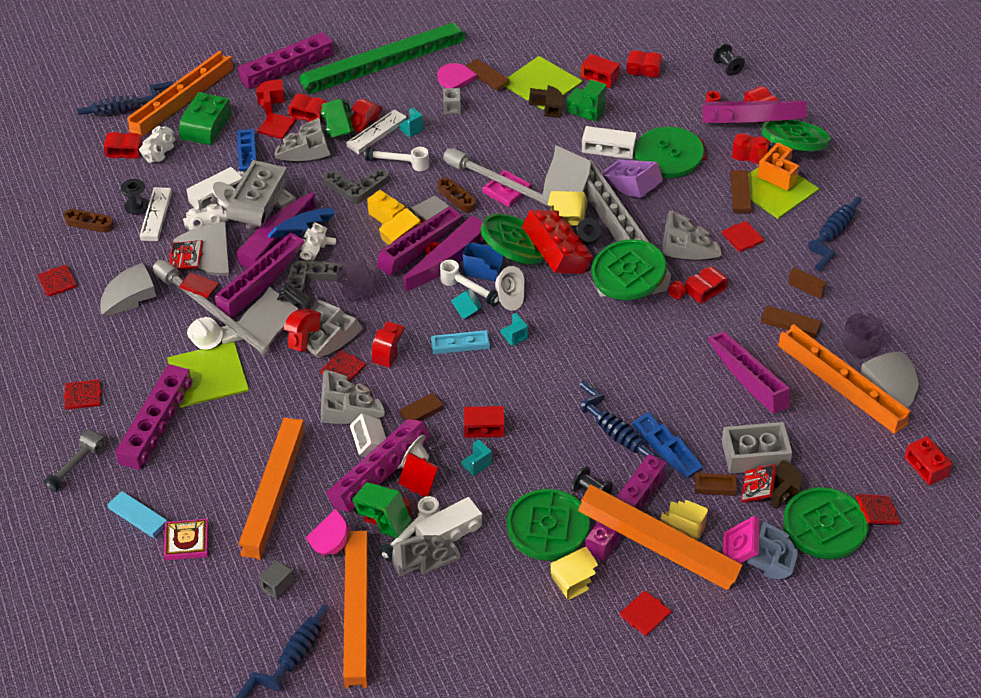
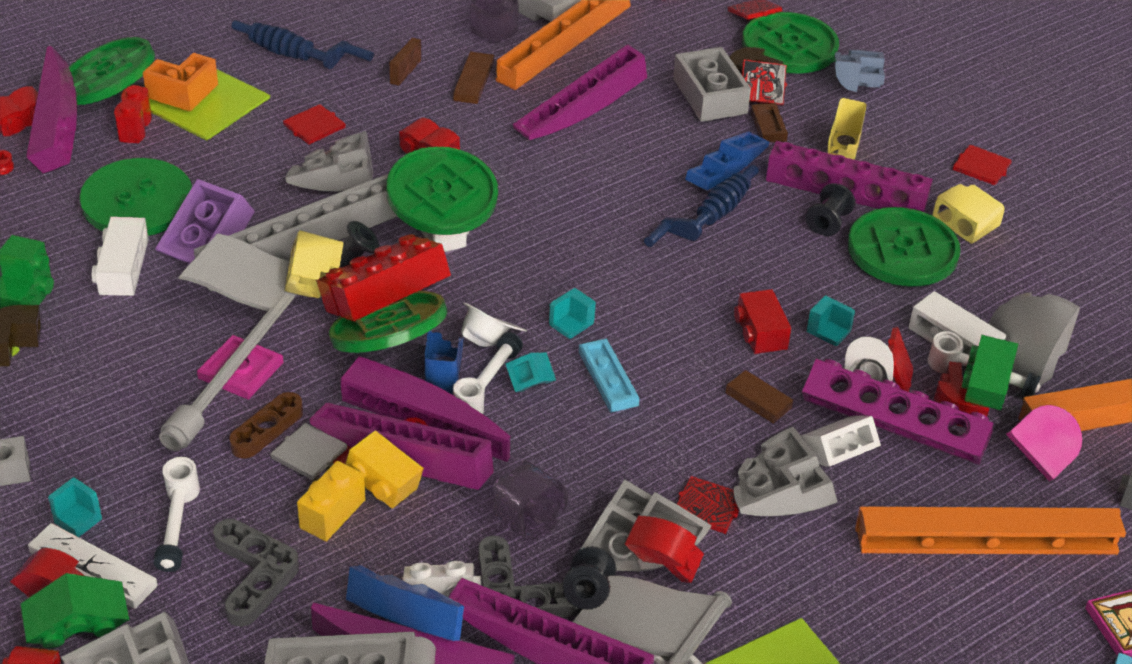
camera: 105 degrees left, 5 degrees down
red brick [372,321,404,368] -> none
orange tile [578,484,742,591] -> none
dark pink tile [723,516,759,563] -> none
reddish brown tile [730,170,751,213] -> none

